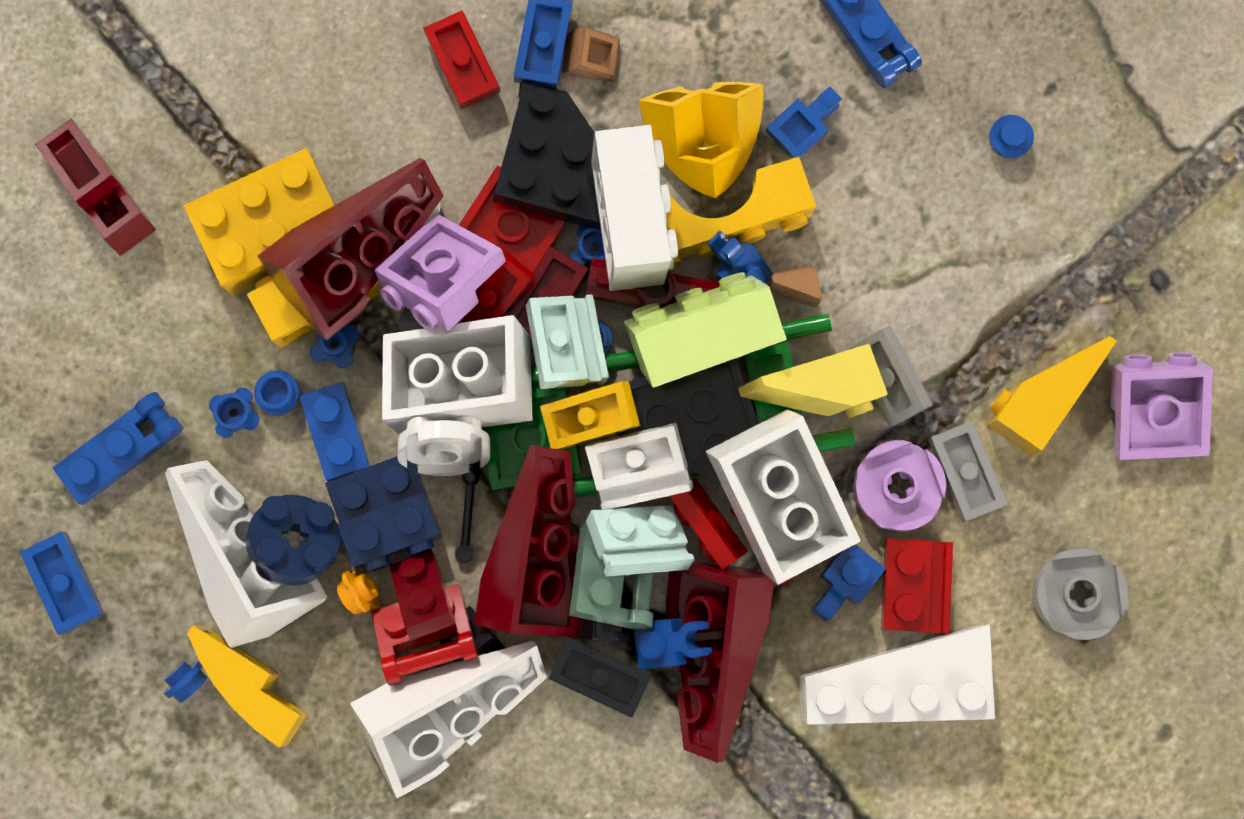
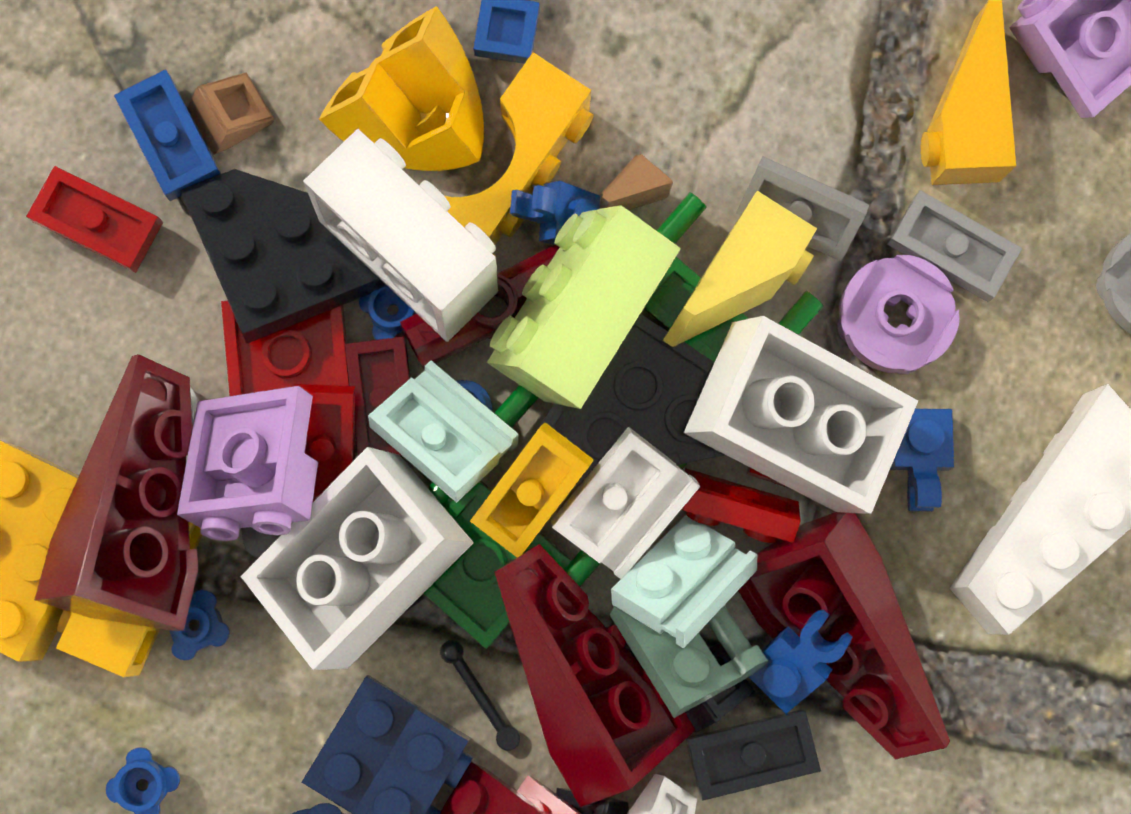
camera: 40 degrees left, 0 degrees up
blue plate [254,370,300,416] -> none
blue plate [299,382,371,482] -> none
white plate [397,416,490,476] -> none
red plate [881,538,953,634] -> none

